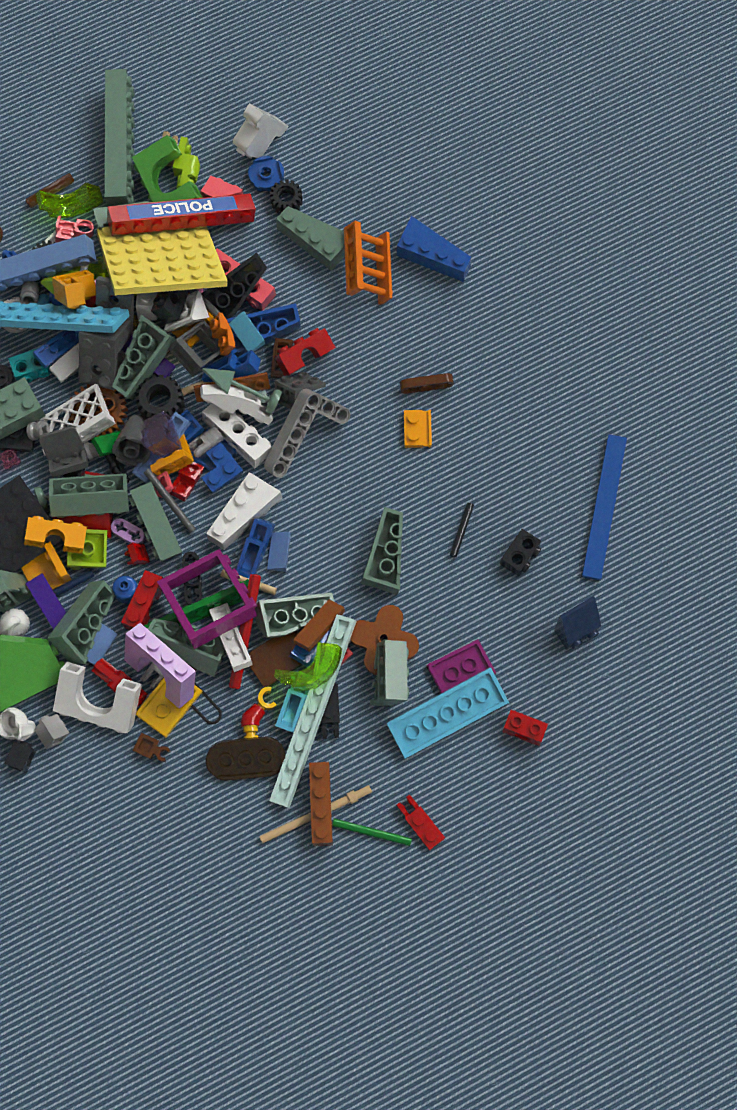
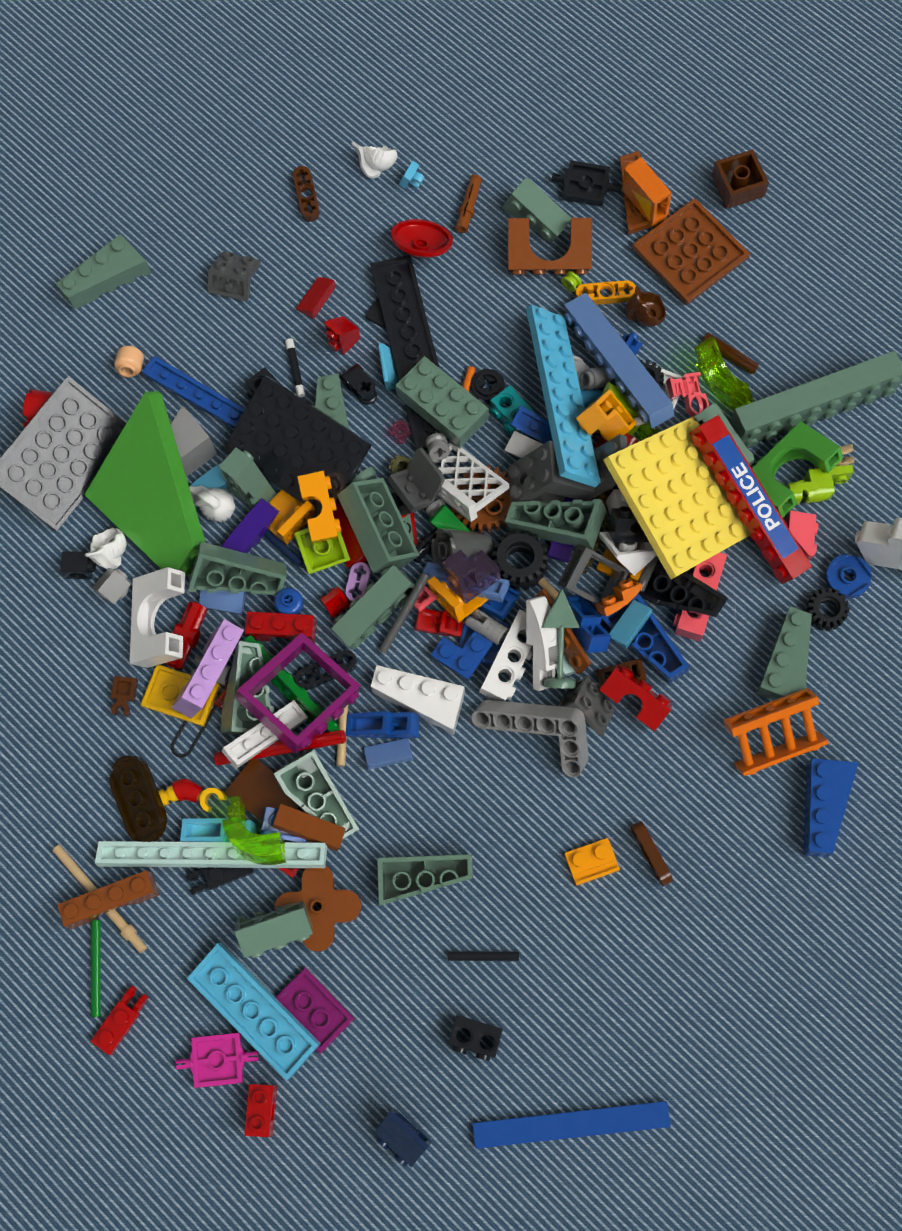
camera: 75 degrees right, 0 degrees up
none -> dark pink plate [176,1033,259,1088]
none -> olive animal [388,454,411,474]

